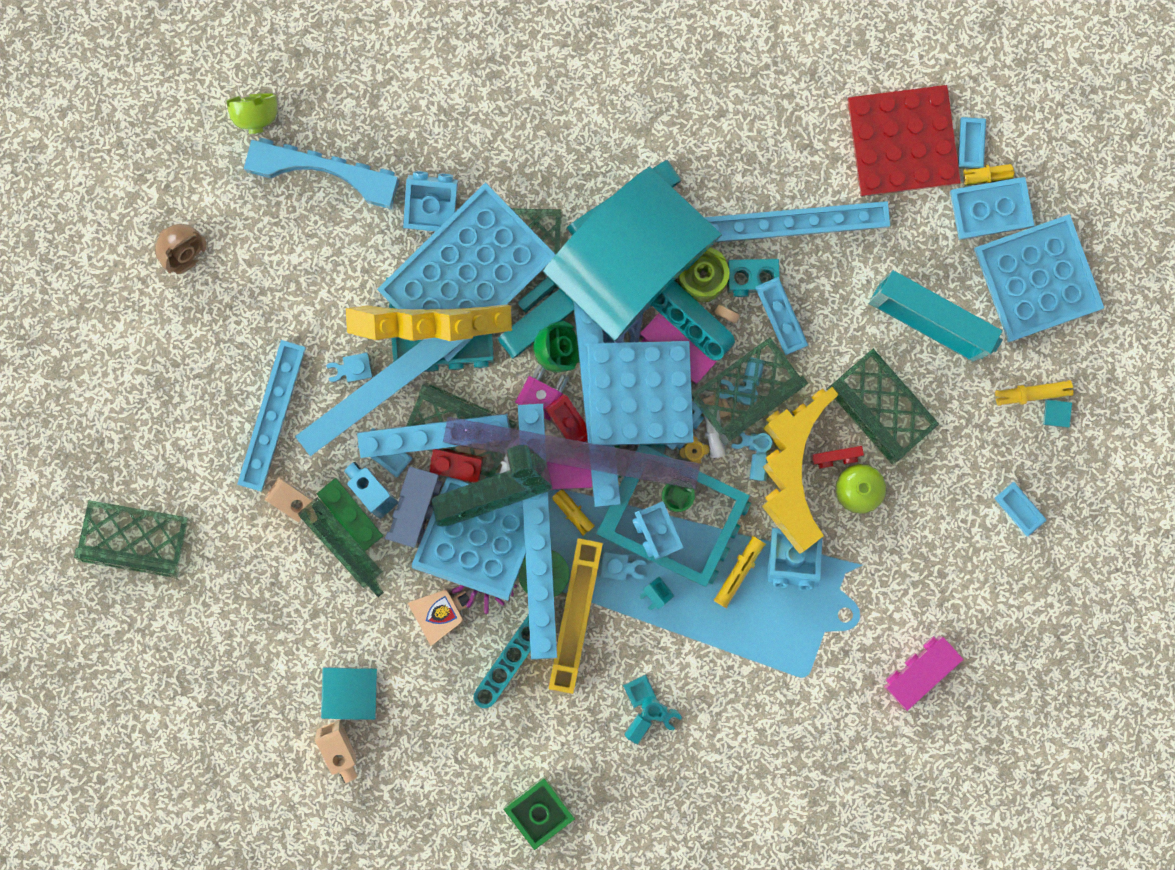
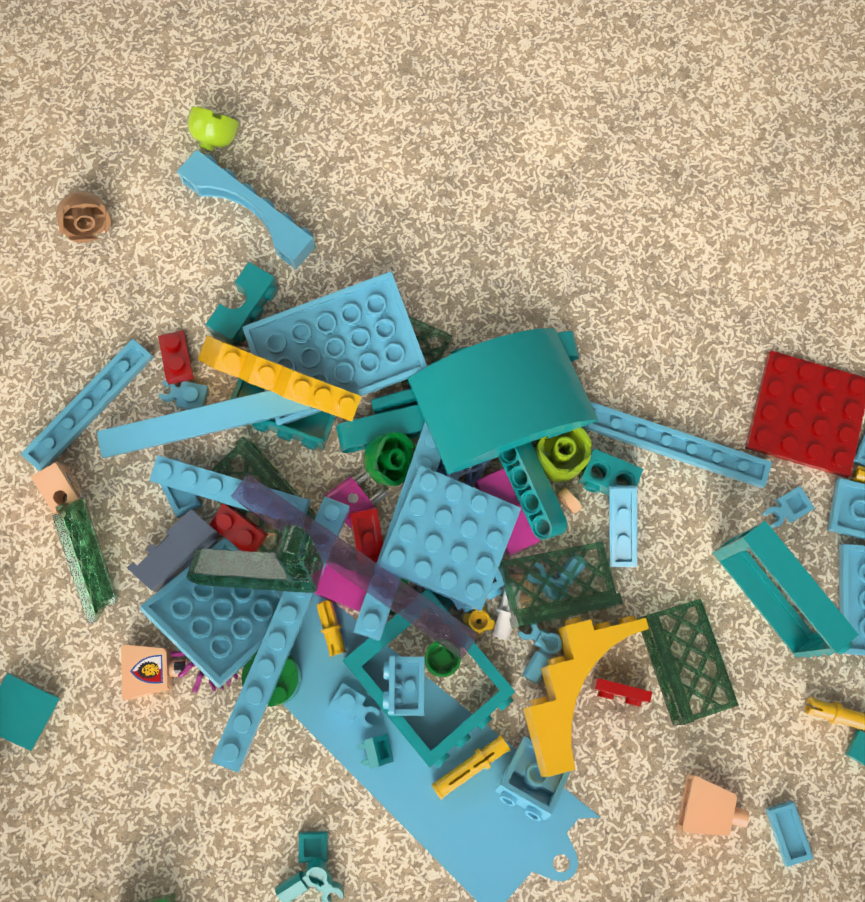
camera: 20 degrees right, 10 degrees down
green plate [316,478,384,552] -> none
medium azure torso [344,462,398,519] -> none
medium azure plate [403,171,458,231] -> none
teal beam [474,614,531,708] -> none
yellow arch [548,538,603,694] -> none
lime cylinder [835,464,886,514] -> none
none -> red plate [158,330,194,385]
none -> teal arch [205,262,278,347]
none -> light nougat torso [677,774,749,836]
none -> medium azure plate [762,486,815,528]

